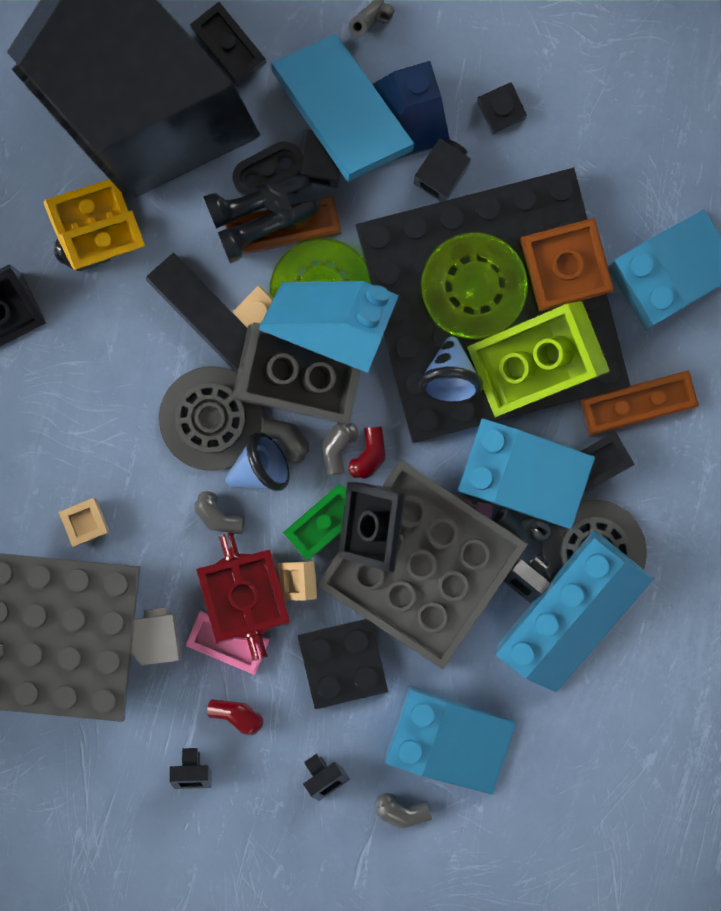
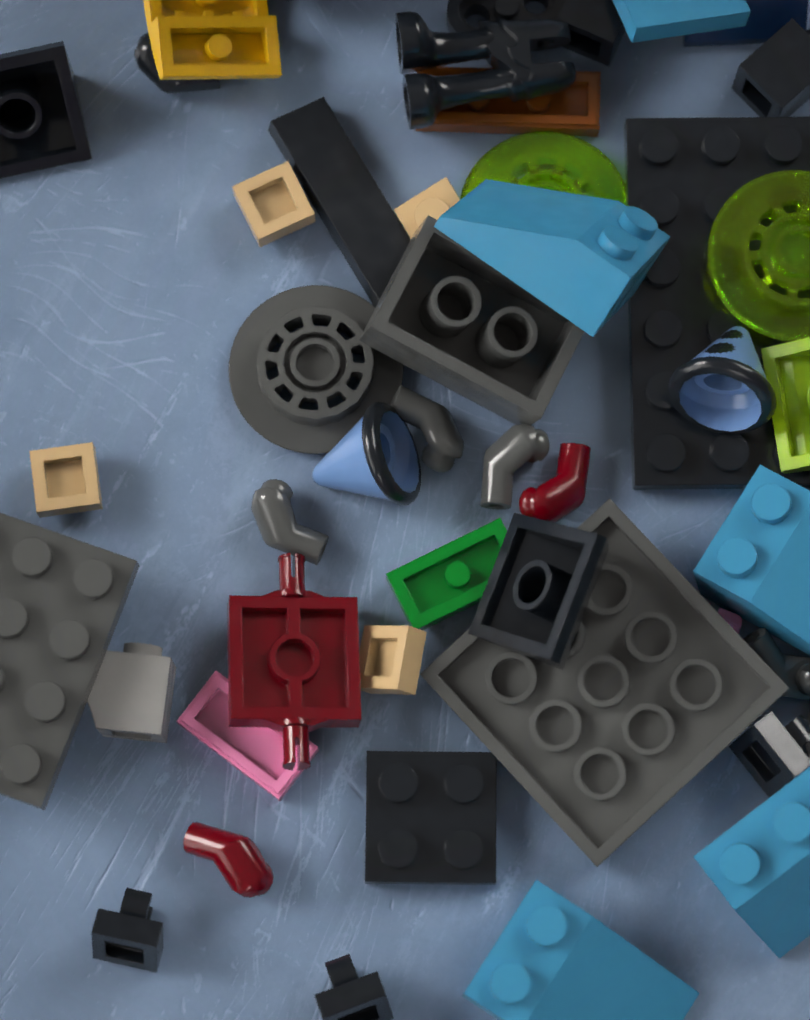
camera: 15 degrees right, 10 degrees down
none -> tan plate [232,161,316,247]

